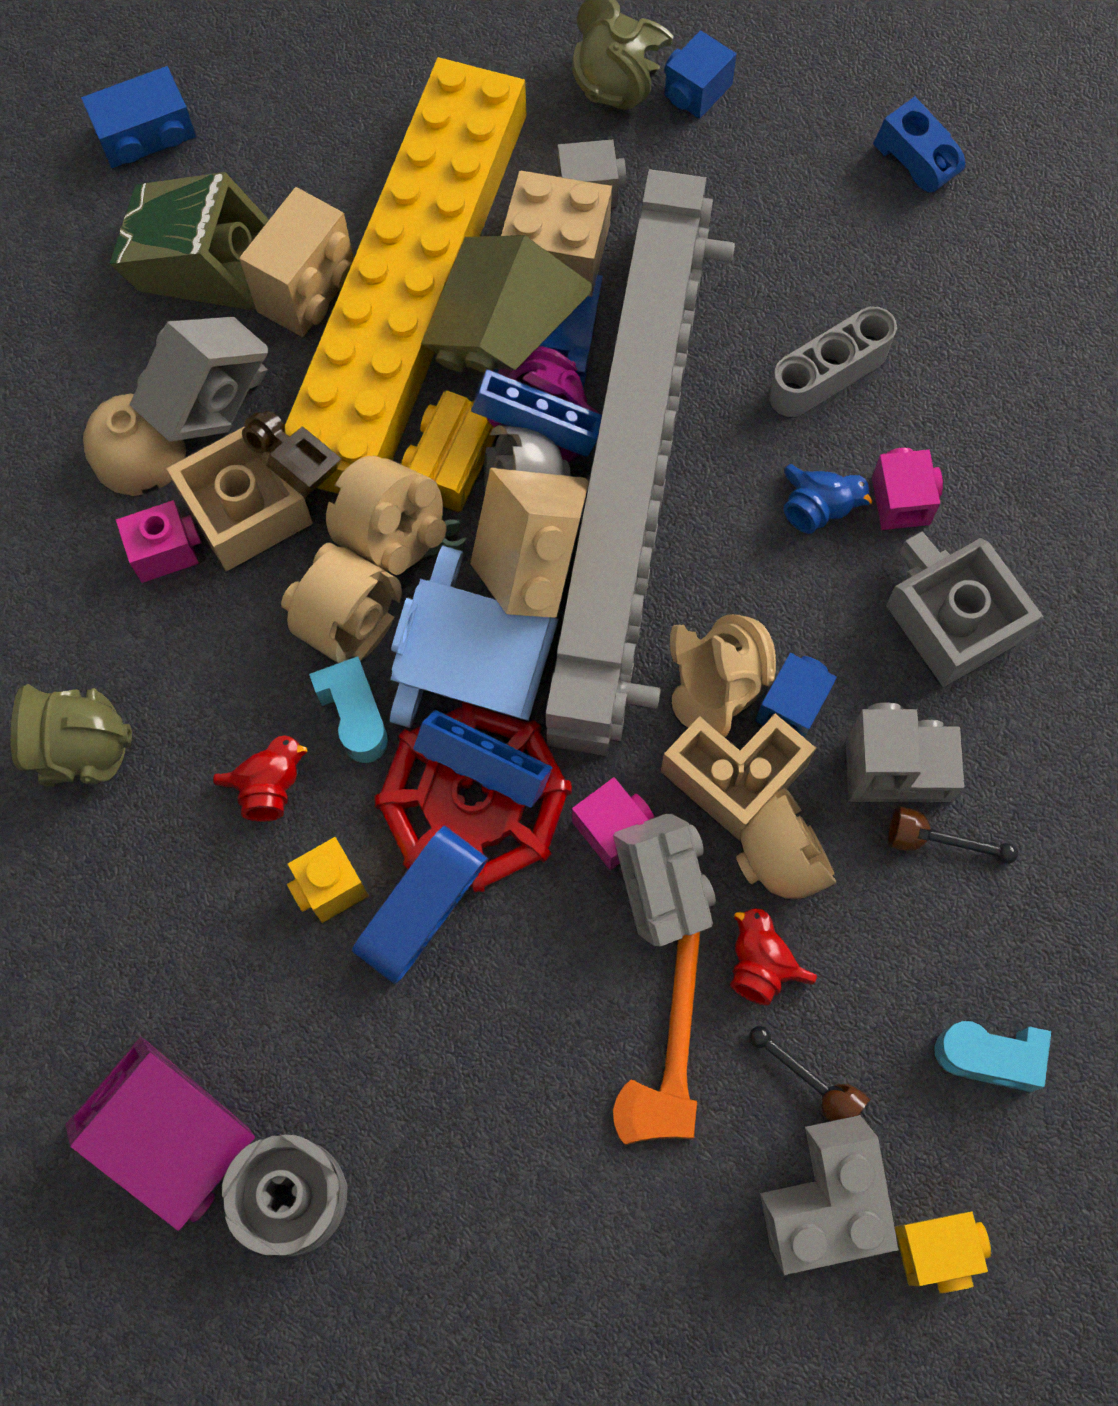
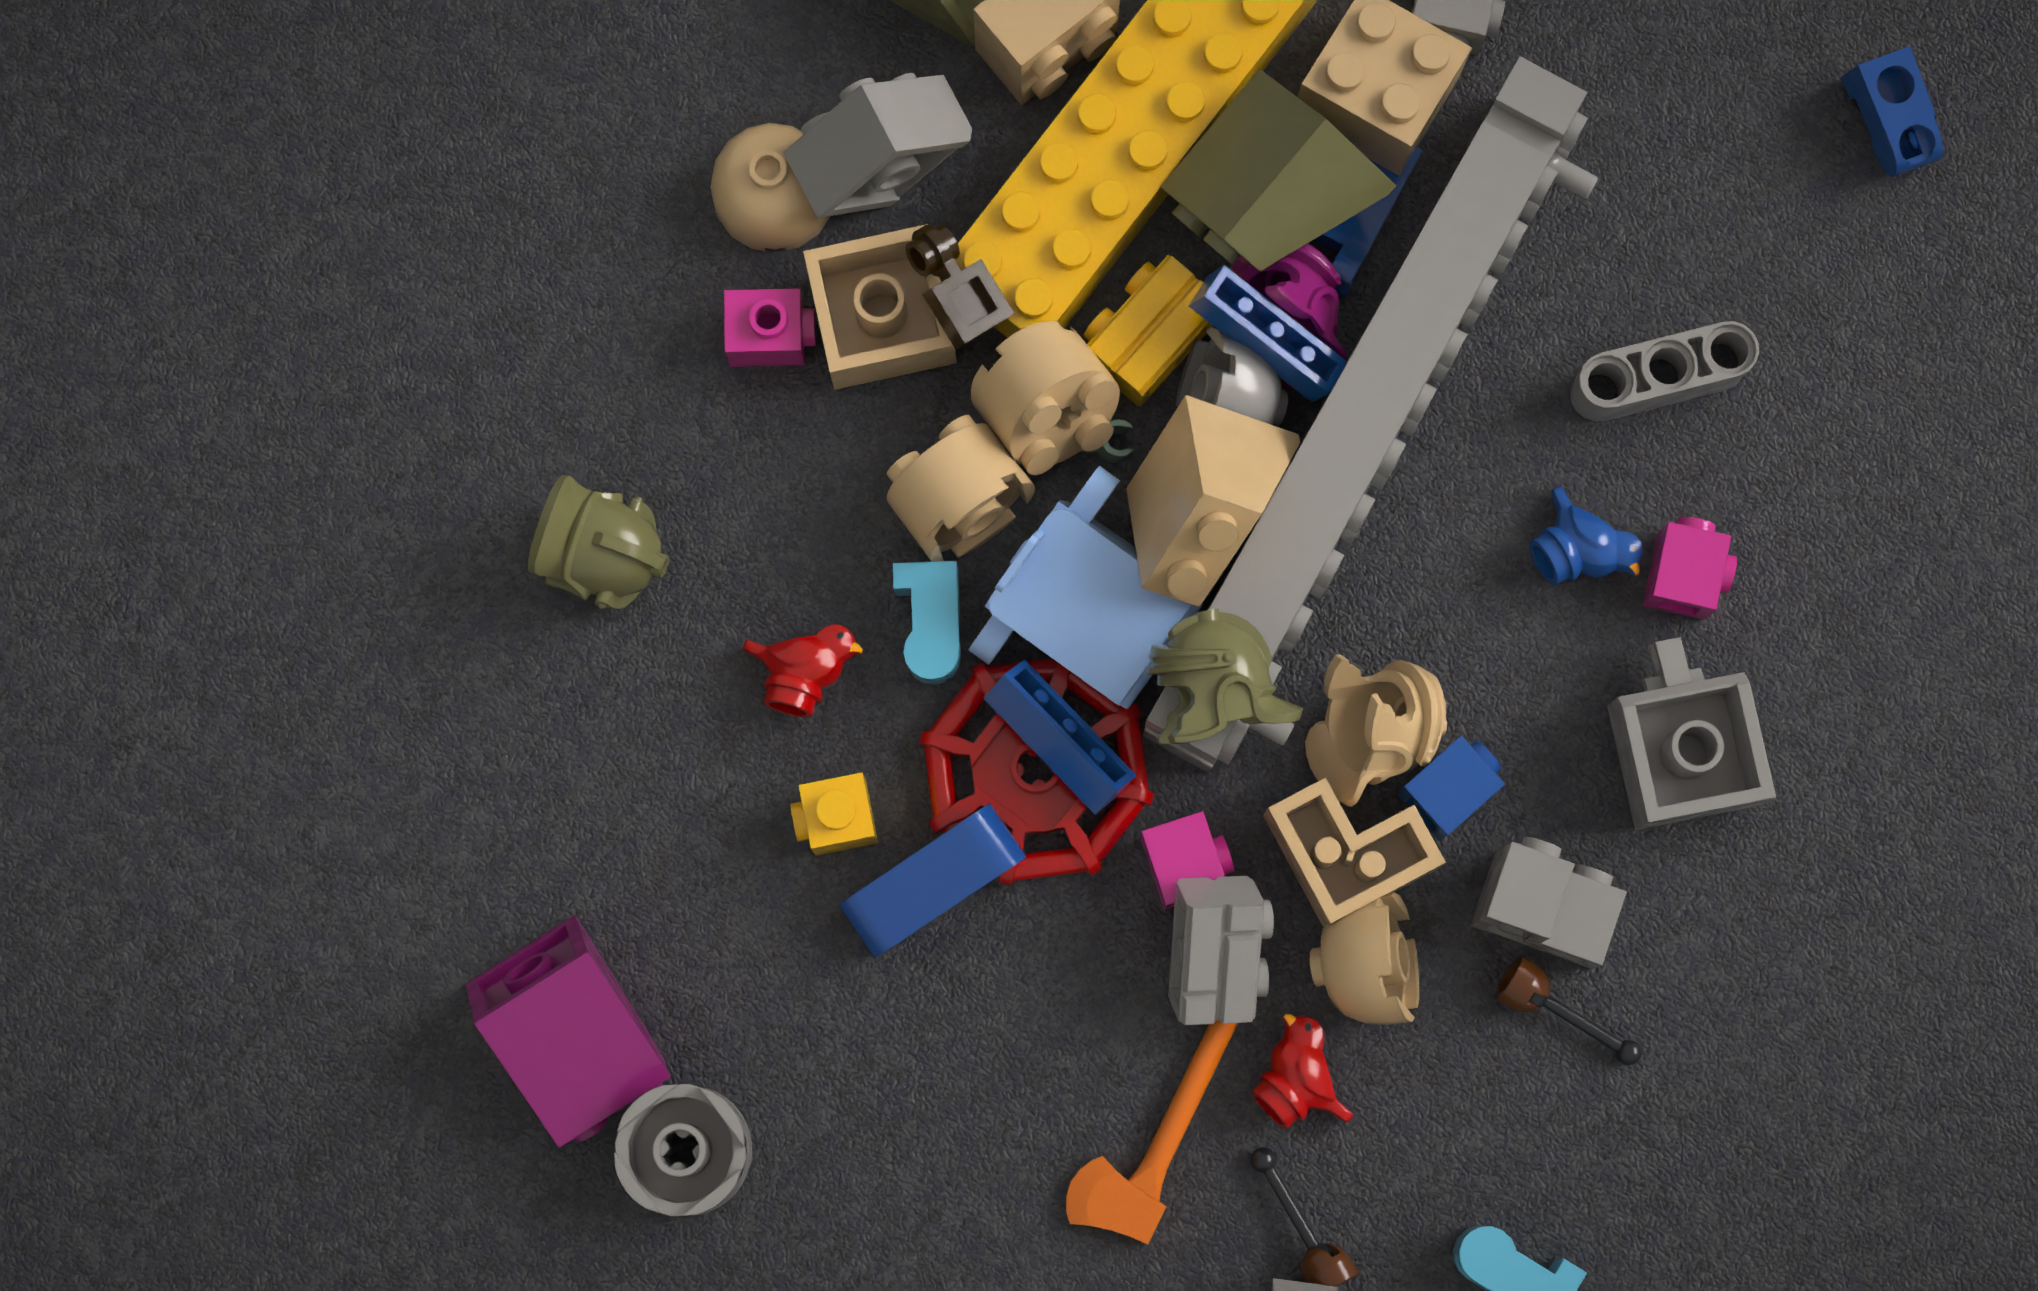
camera: 20 degrees right, 10 degrees up
none -> olive helmet [1146,608,1303,744]

